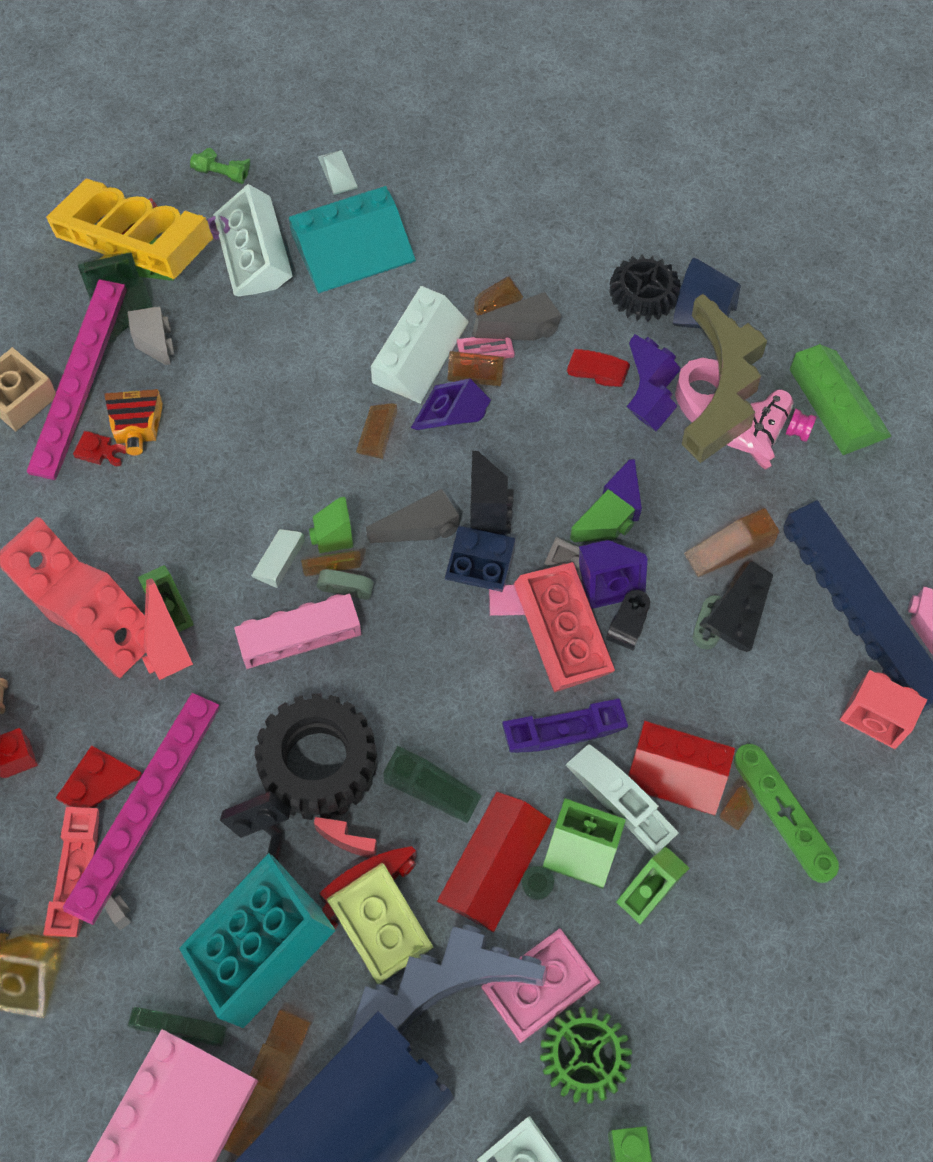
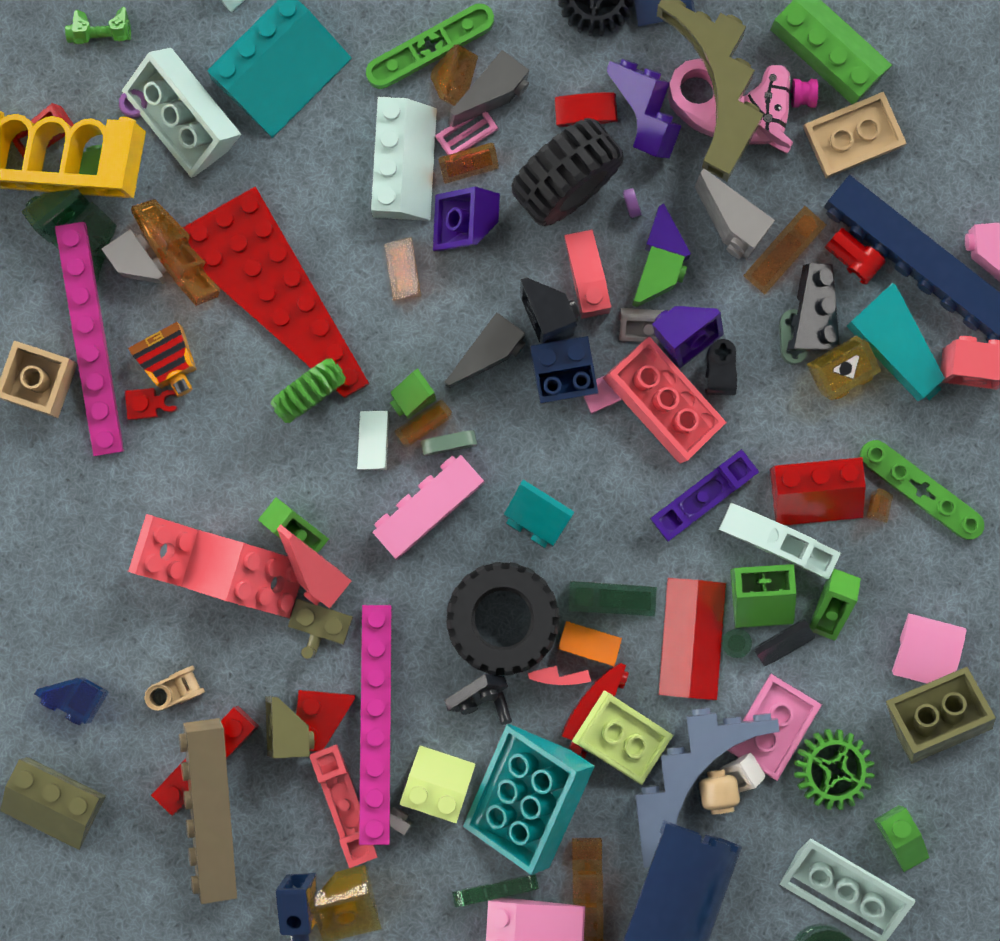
camera: 20 degrees left, 20 degrees up
none -> clear orange slope [131,199,221,306]
none -> red wing [181,186,369,398]
none -> olive slope [265,696,314,758]
none -> bright green gear [271,359,346,423]
none -> olive plate [288,599,353,659]
none -> bright green piece [366,3,494,89]
none -> yellowish green slope [399,745,475,823]
none -> teal slope [504,479,574,548]
none -> black tyre [511,118,624,226]
none -> orange slope [558,621,622,666]
none -> coral slope [564,230,611,319]
none -> medium lavender tile [622,188,641,218]
none -> light grey slope [694,169,775,260]
none -> tan head [699,769,740,815]
none -> white slope [719,753,765,793]
none -> black slope [754,619,815,666]
none -> tan plate [803,92,907,178]
none -> clear yellow brick [807,336,881,401]
none -> red piece [825,227,886,285]
none -> teal slope [846,283,945,401]
none -> olive slope [886,667,996,764]
none -> bright pink slope [892,613,966,683]

